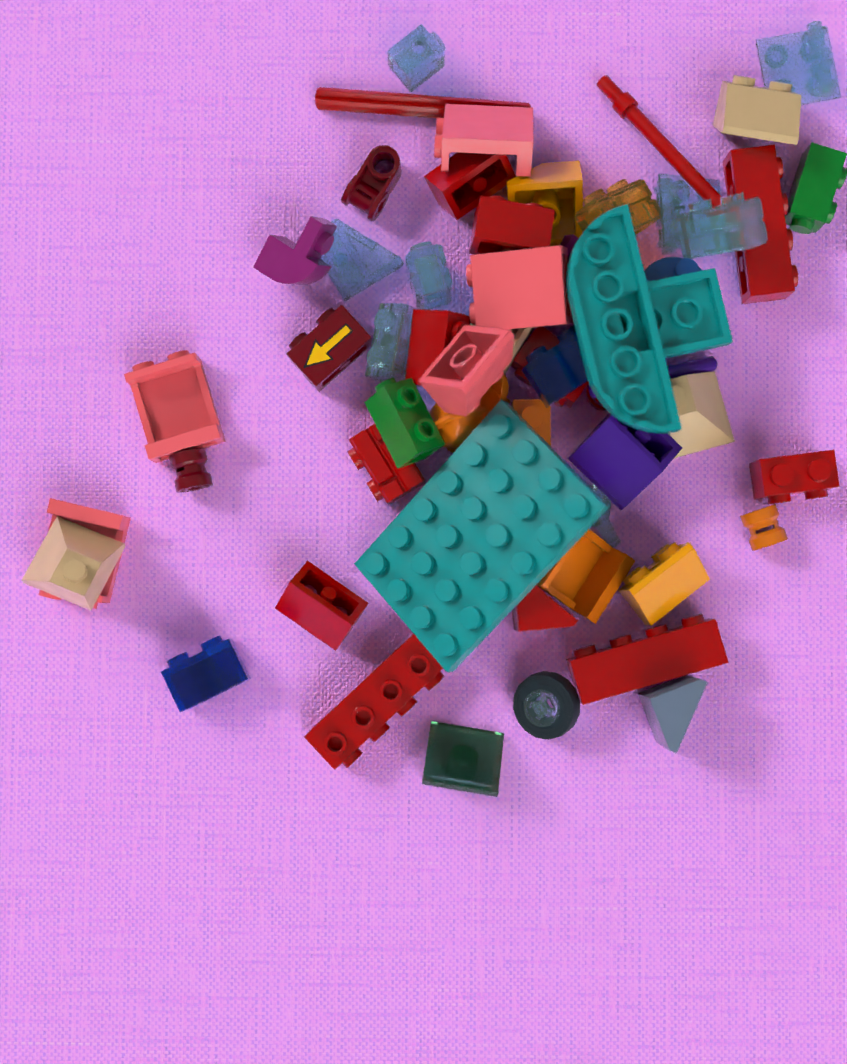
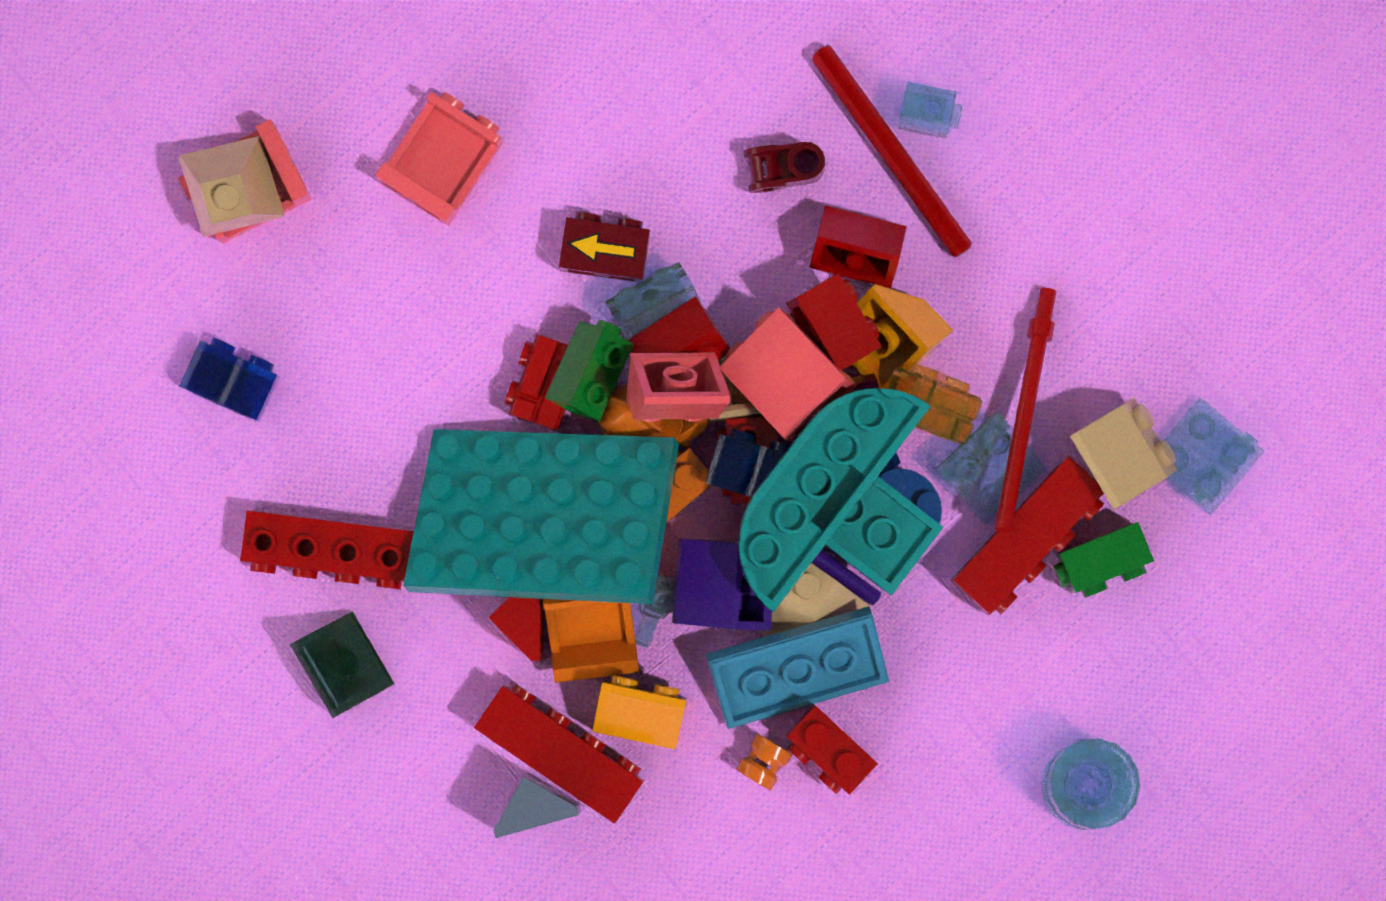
camera: 45 degrees right, 0 degrees up
dark red wheel [169,448,213,493] -> none
magenta brick [253,216,337,285] -> none
red brick [275,560,369,651] -> none
clear light blue wing [320,218,404,302] -> none
clear light blue brick [405,241,453,310] -> none
coral panel [434,104,534,177] -> none
black wheel [513,671,580,740] -> none
clear light blue brick [675,192,768,259] -> none
none -> dark azure tile [706,606,890,729]

